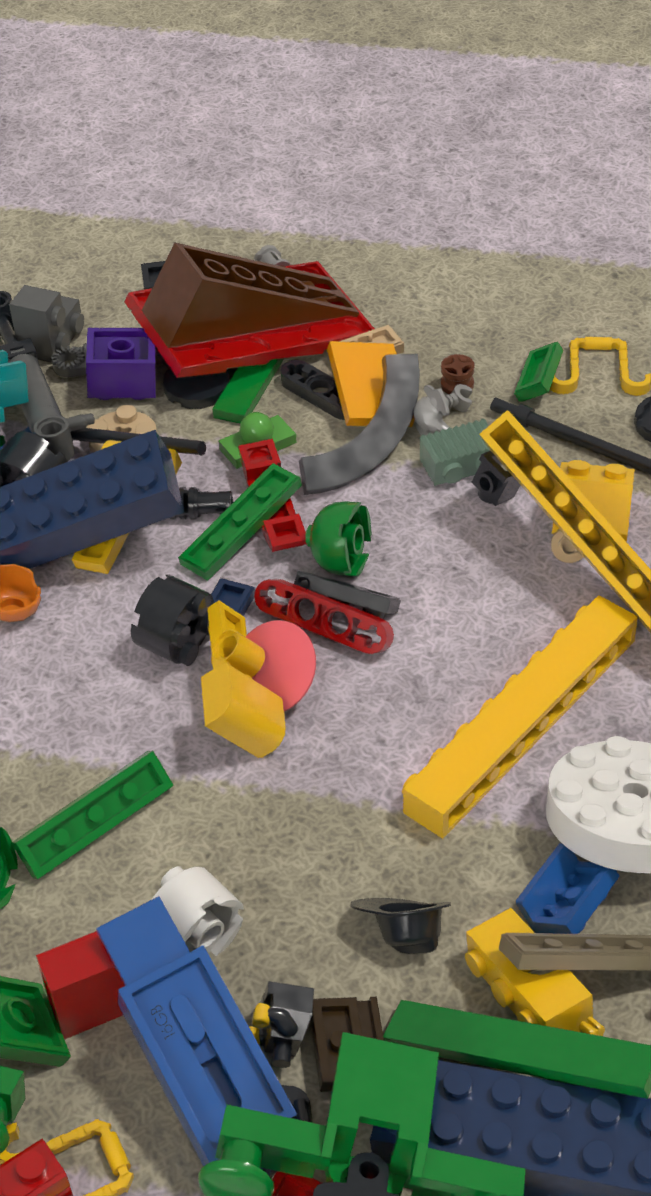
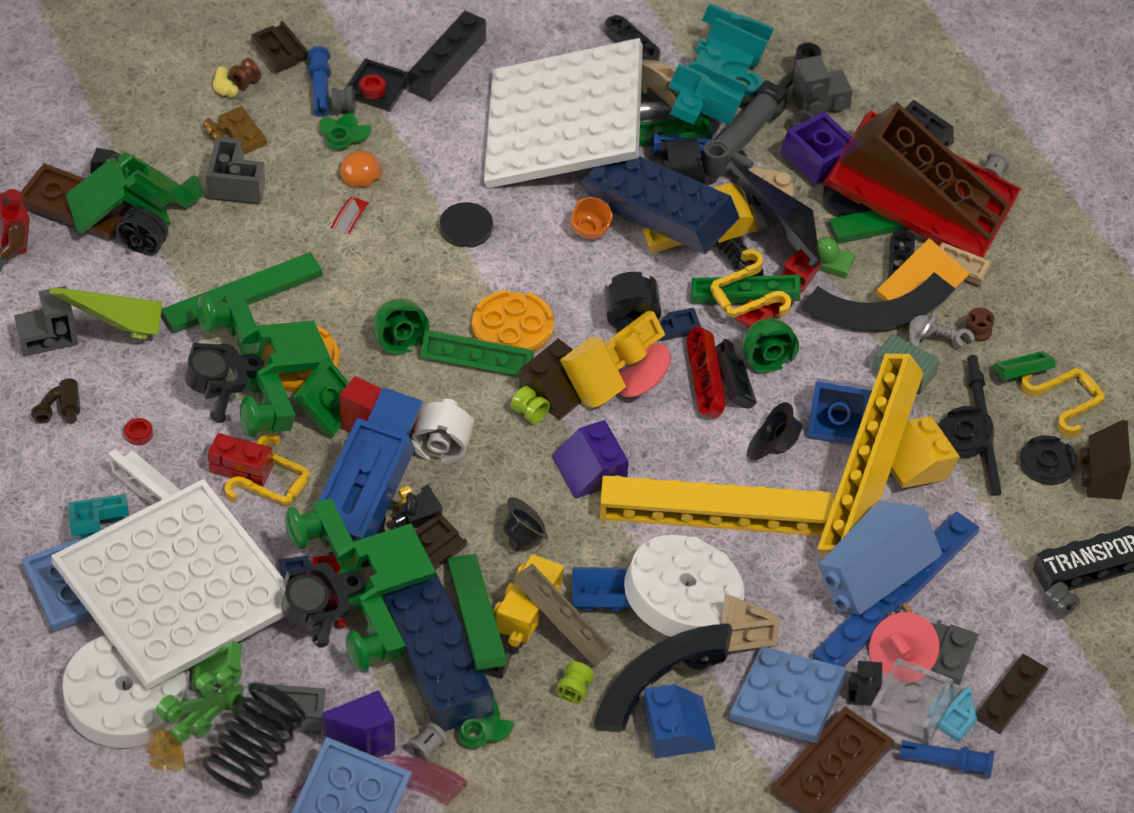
camera: 50 degrees right, 5 degrees up
none -> light orange tile [472,290,554,353]
none -> lime wheel [510,386,550,425]
none -> dark brown slope [519,338,581,420]
none -> dark purple slope [552,420,629,499]
none -> yellow piece [710,249,791,318]
none -> black tile [725,159,821,268]
none -> black piece [747,402,803,460]
none -> blue slope [807,378,872,444]
none -> black tile [938,406,995,457]

